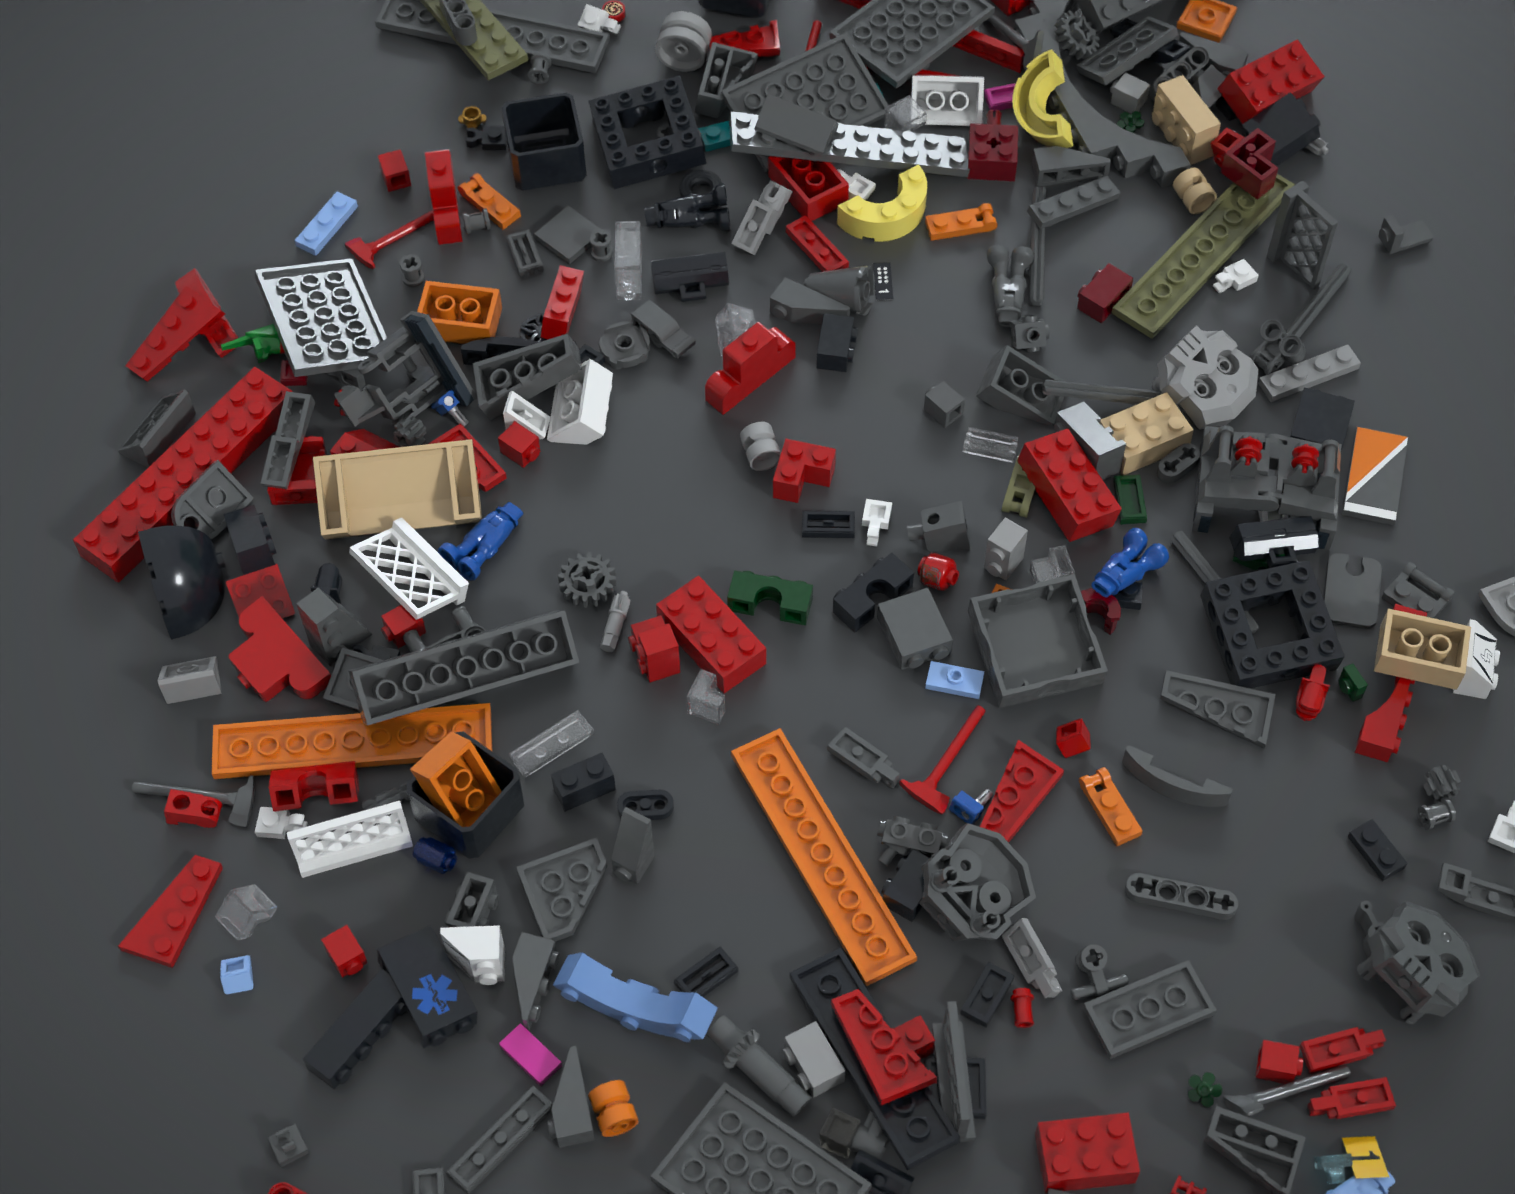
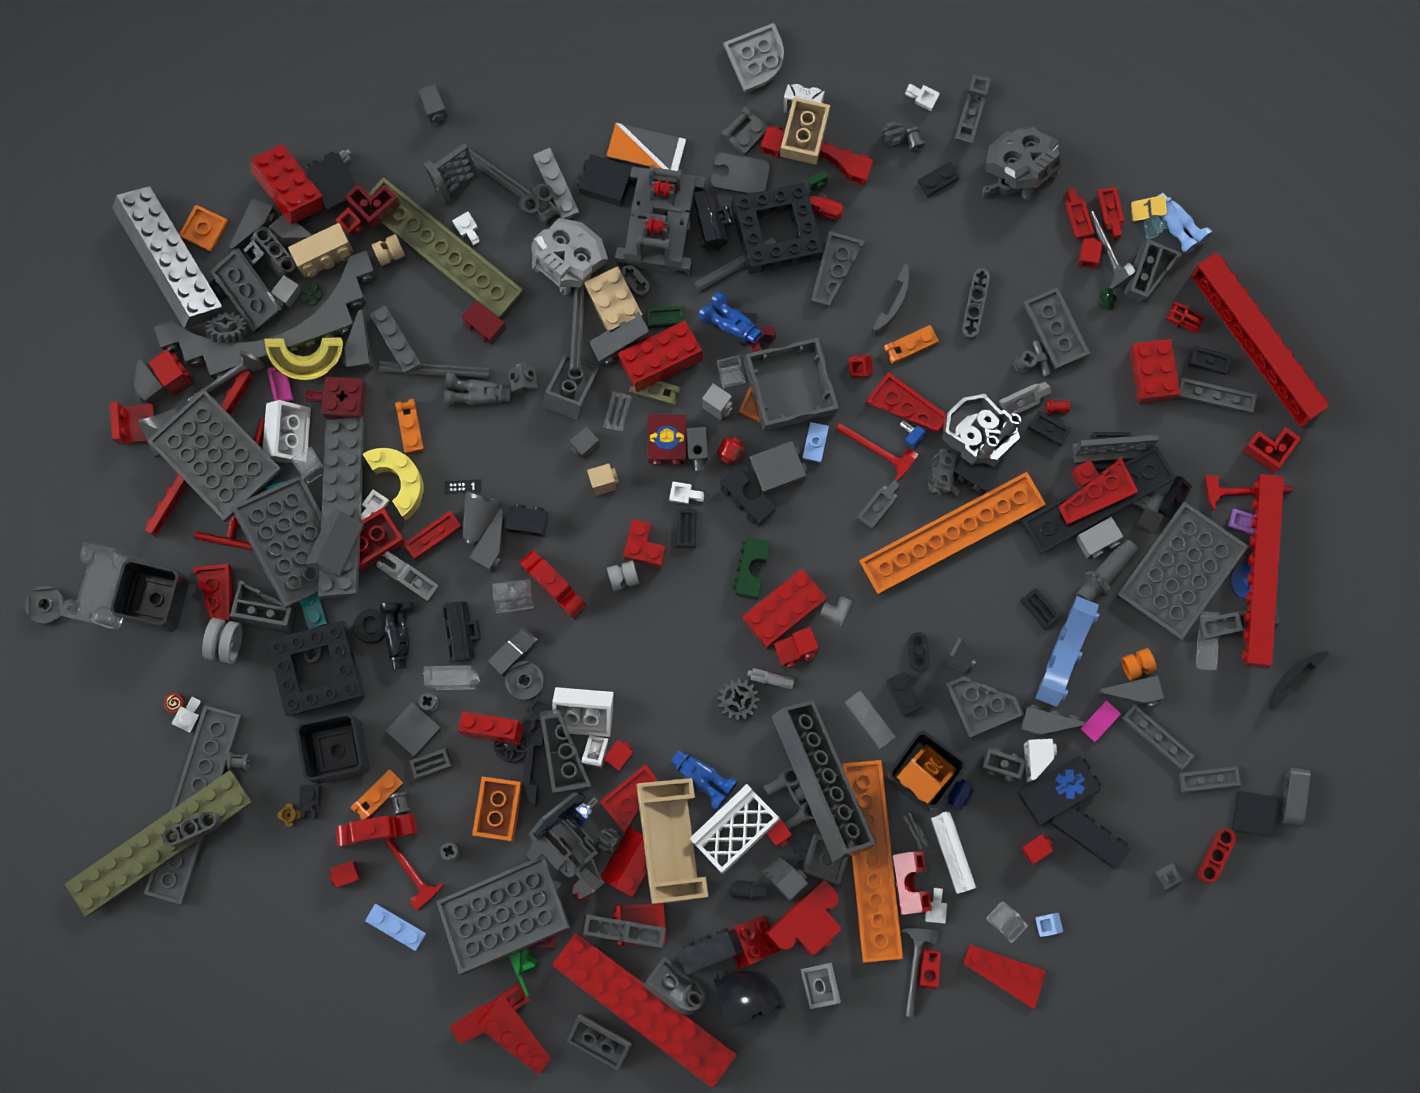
camera: 85 degrees left, 20 degrees up
none -> tan brick [587,464,619,496]
none -> dark red panel [648,415,687,466]

